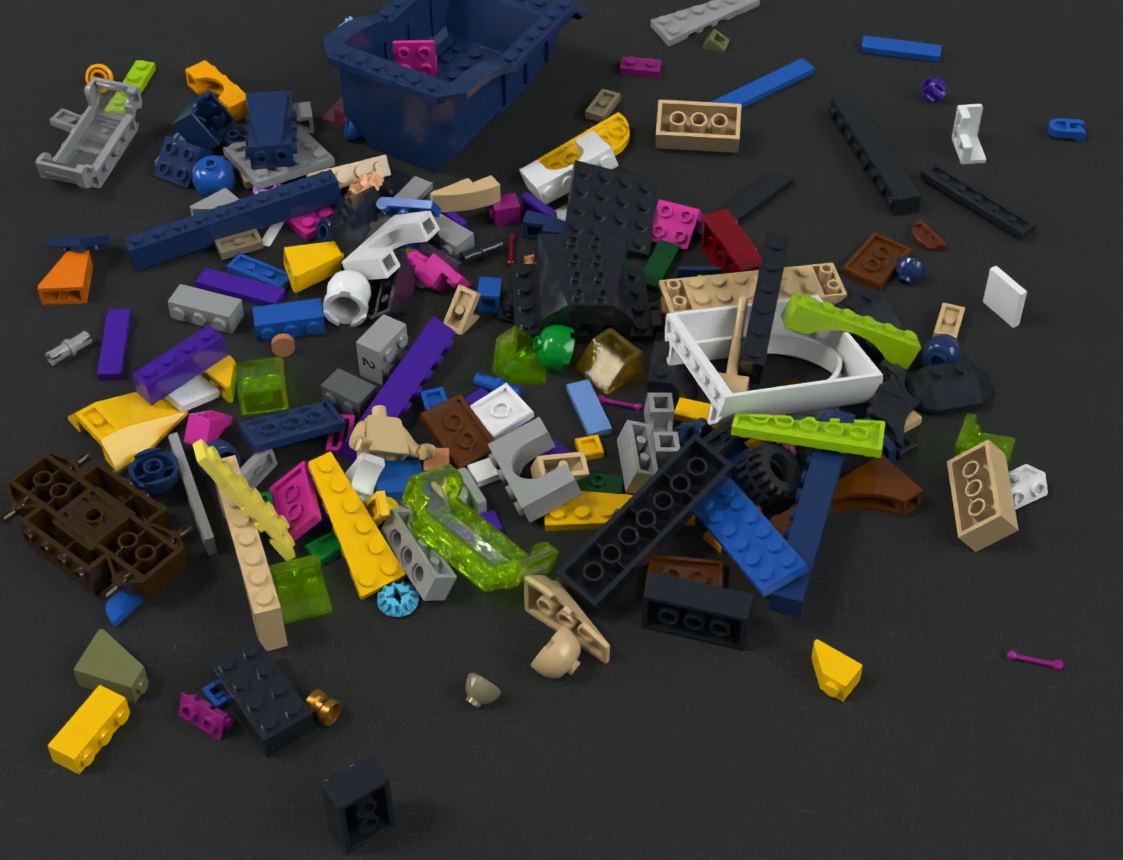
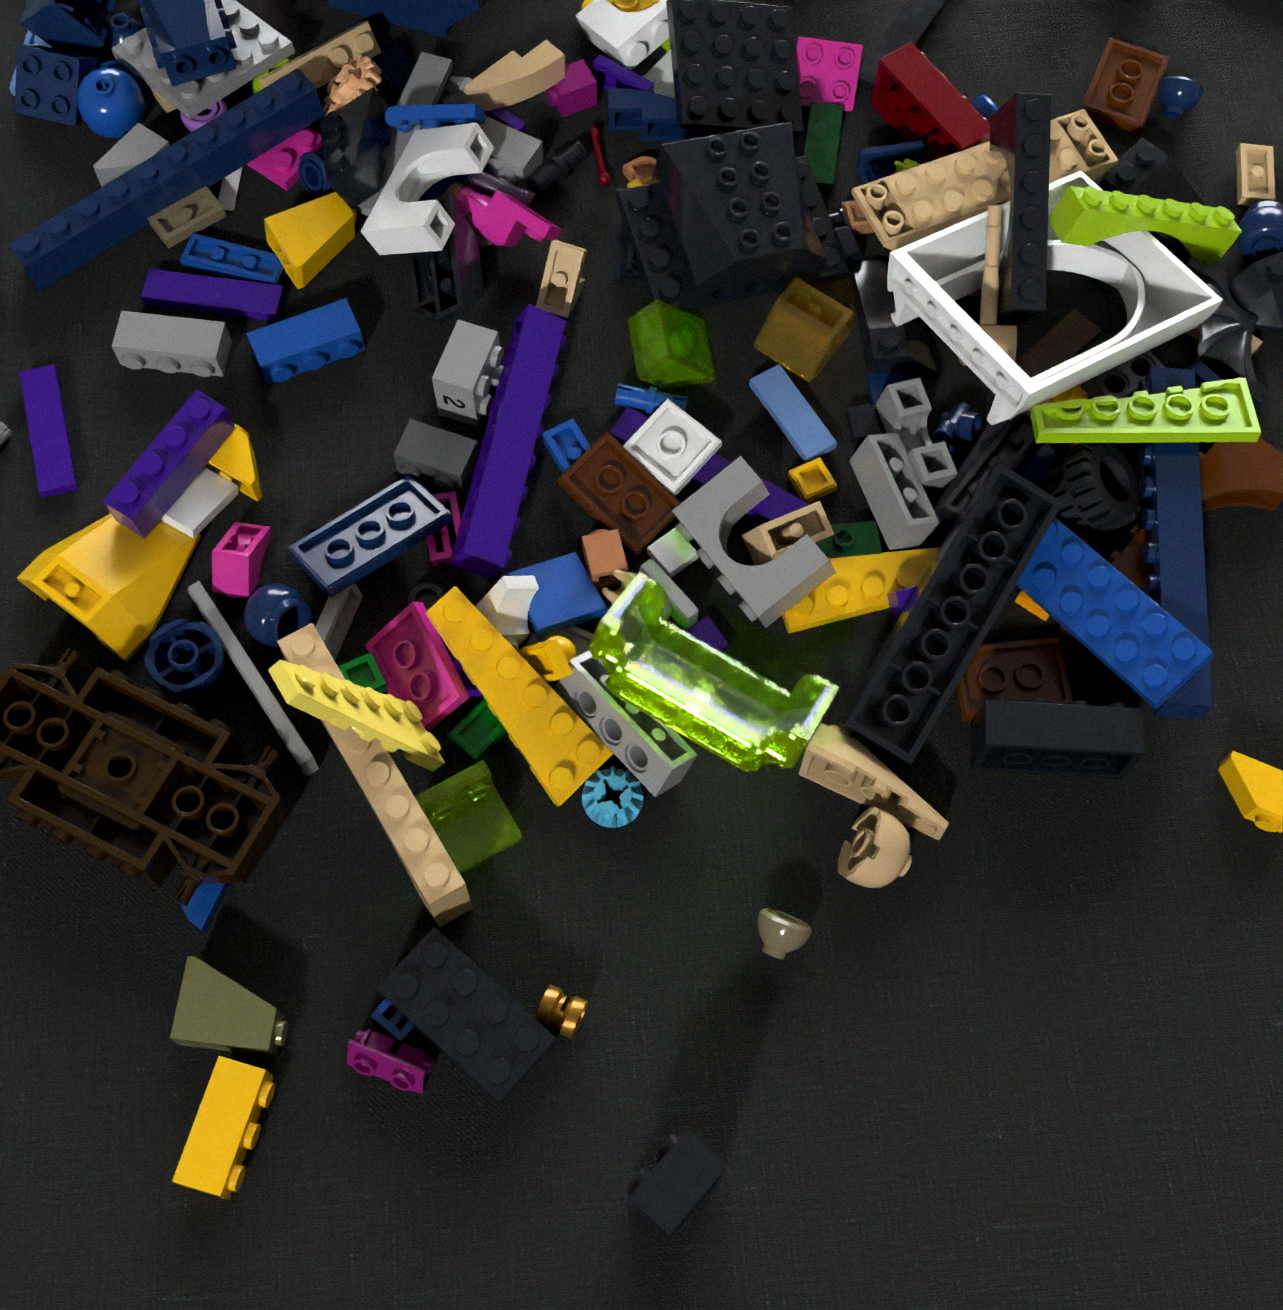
camera: 15 degrees left, 20 degrees up
clear neon green slope [236,356,289,415] -> none
nougat tile [271,334,295,357] -> none
white tile [323,269,371,327] -> none
tan torso [349,405,435,461] -> none
blue brick [477,277,503,313] -> none
green cylinder [533,325,575,372] -> none
magenta hinge [597,395,644,411] -> none
yellow tile [673,397,721,429] -> none
copper tile [911,219,947,252] -> none

